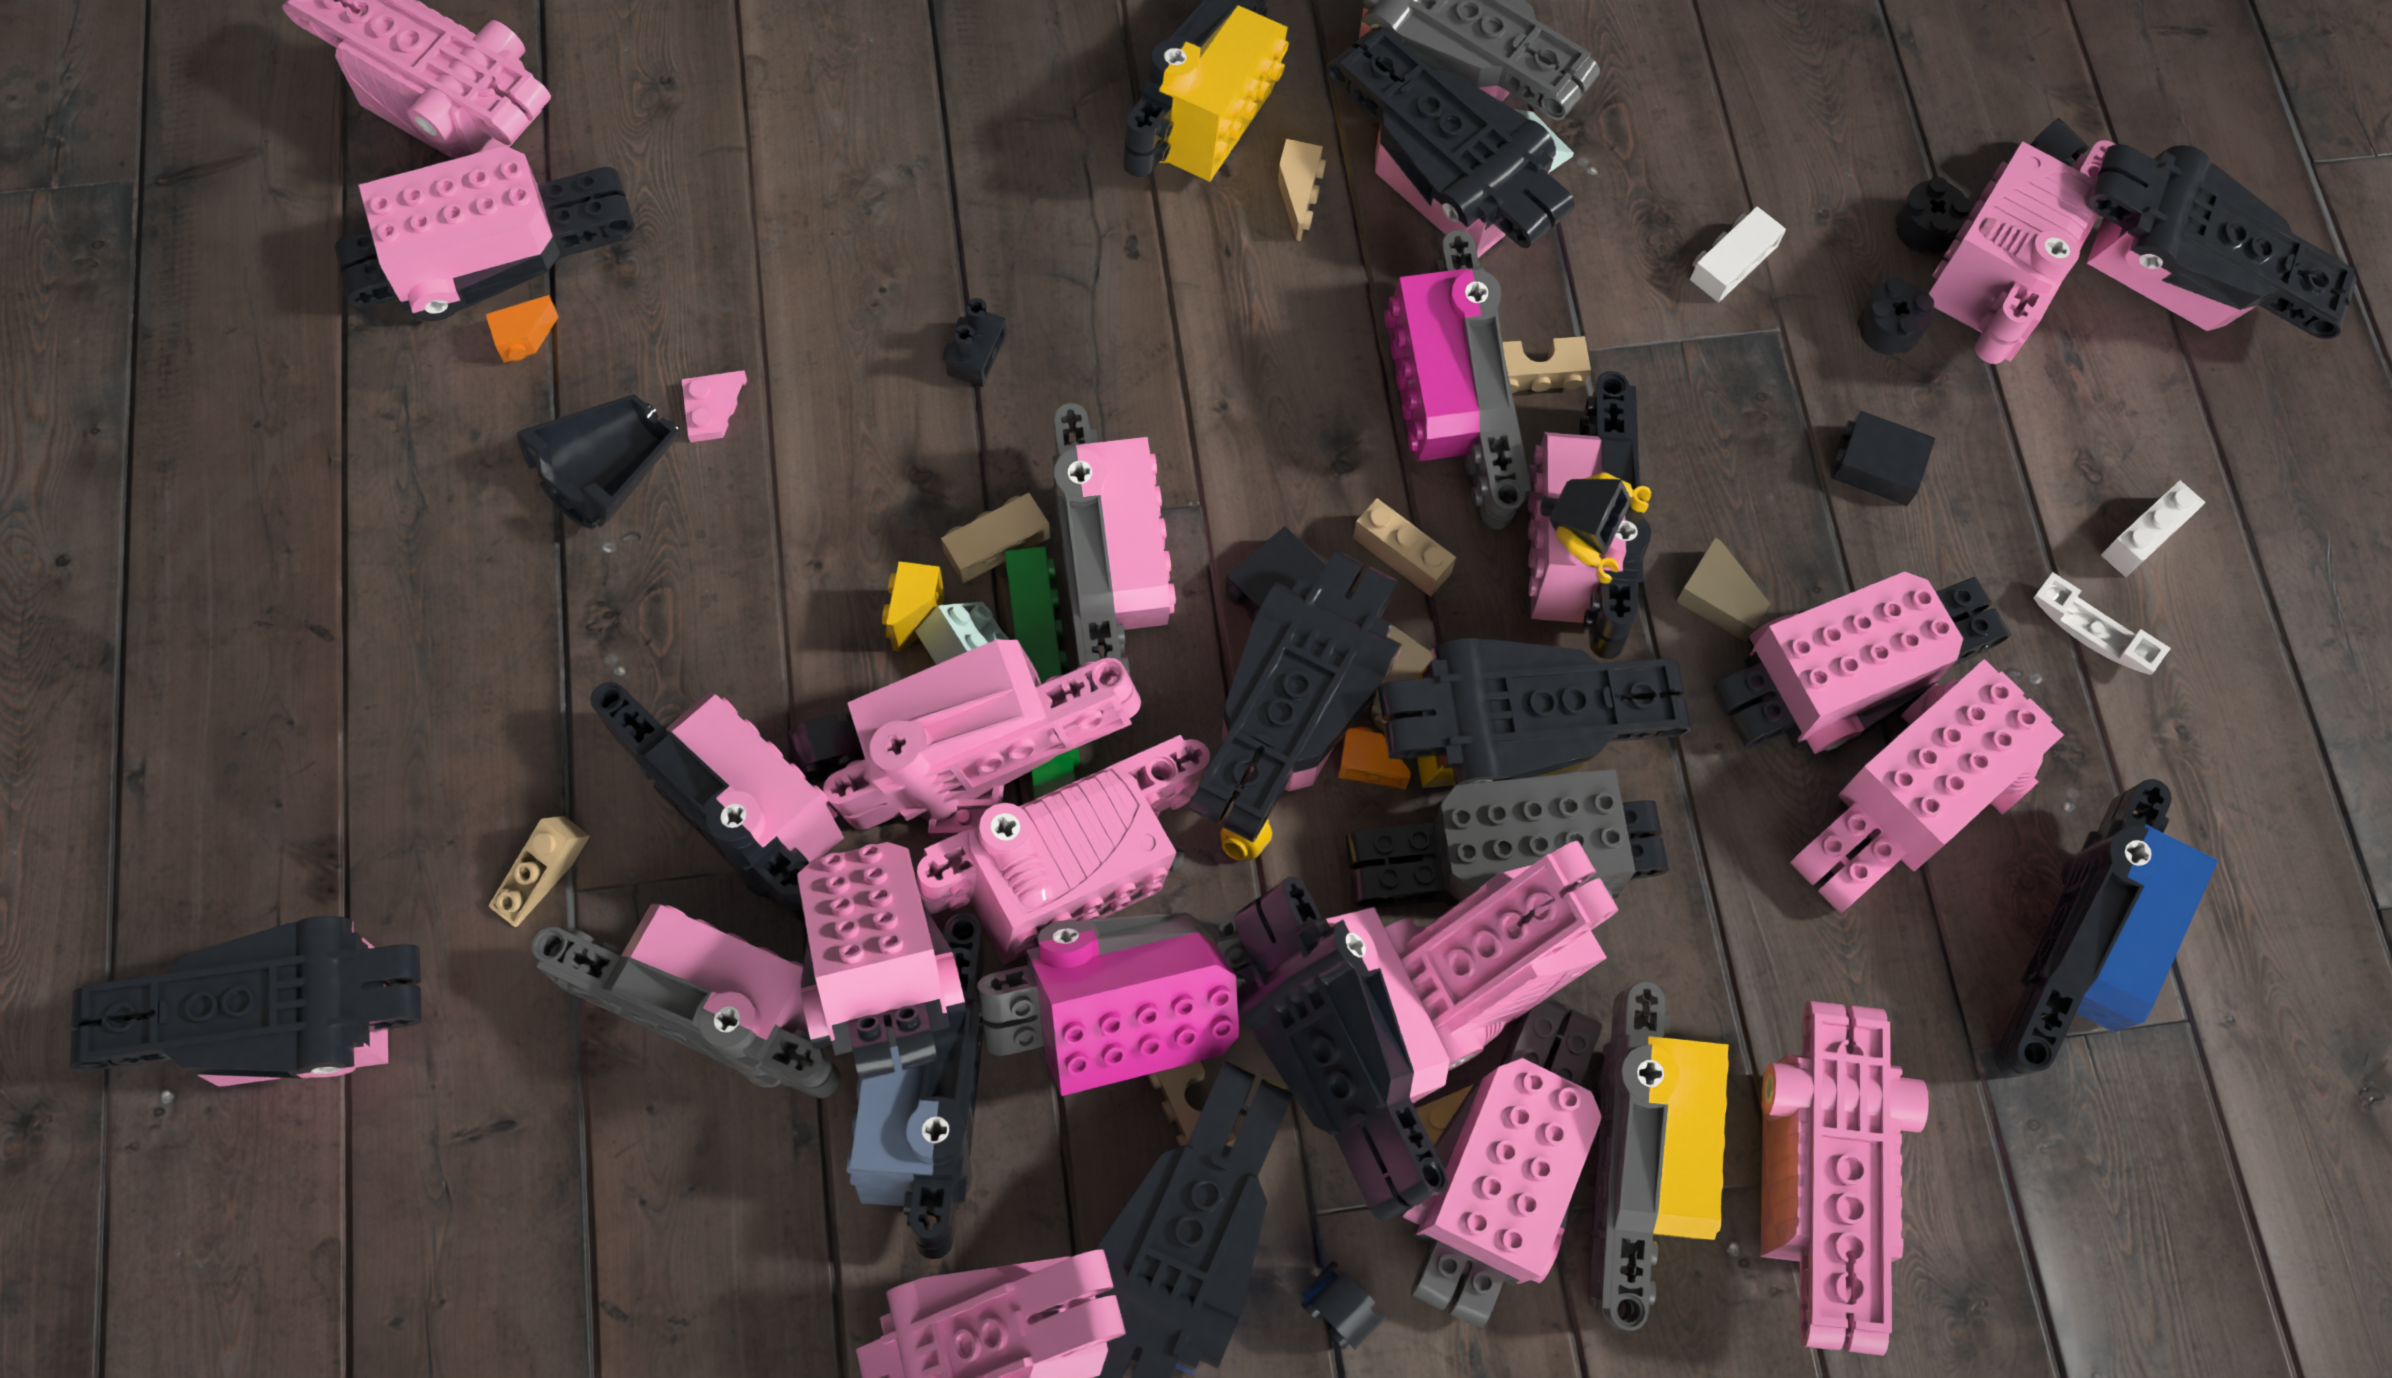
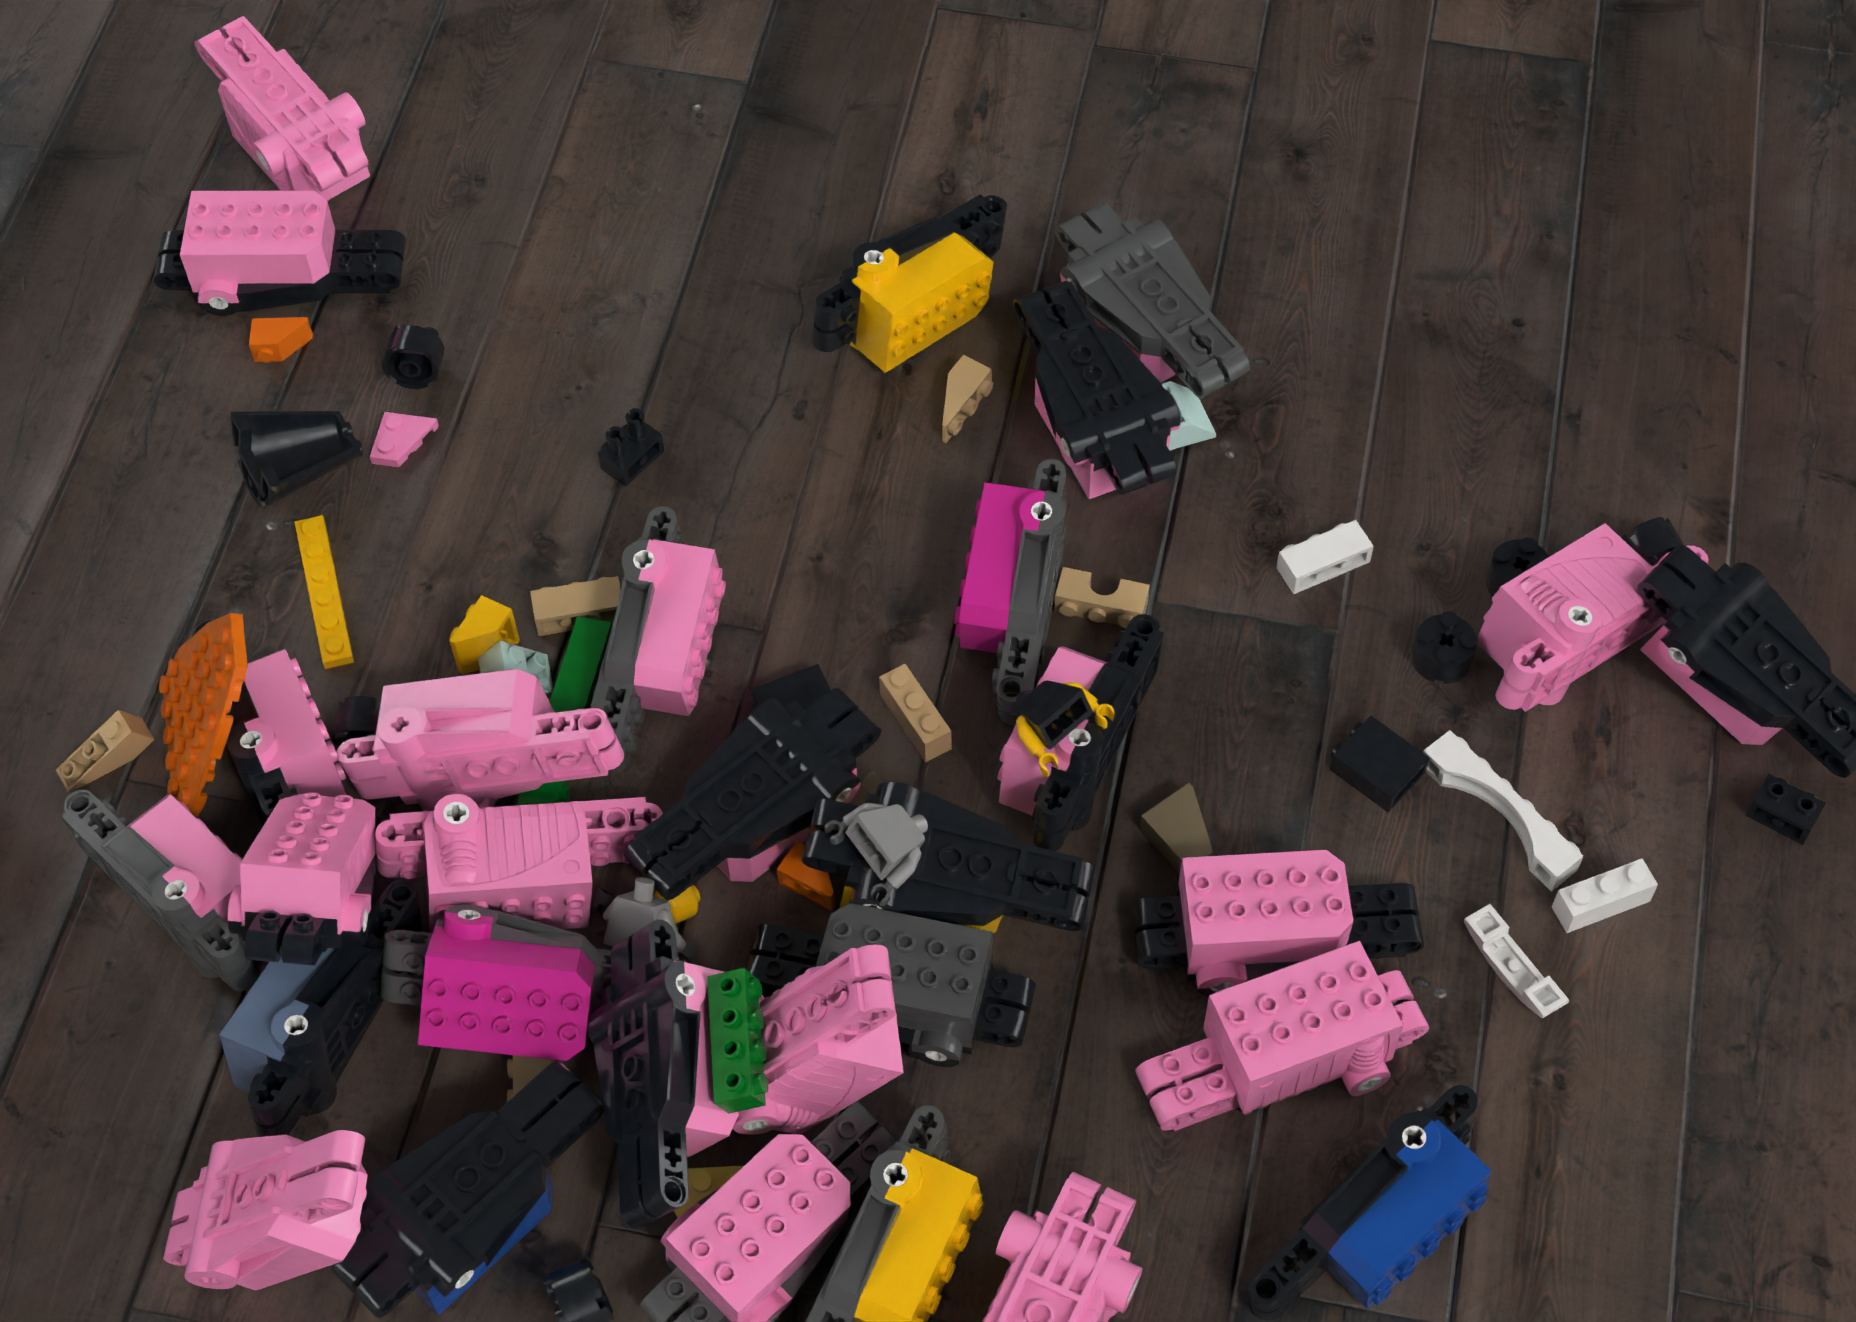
camera: 25 degrees right, 10 degrees down
none -> orange wing [159,613,248,819]
none -> yellow plate [294,515,354,669]
none -> black brick [382,324,444,389]
none -> light grey torso [603,878,698,963]
none -> green brick [707,968,768,1114]
none -> light grey torso [825,803,928,906]
none -> white arch [1423,730,1583,892]
none -> black brick [1746,773,1826,845]

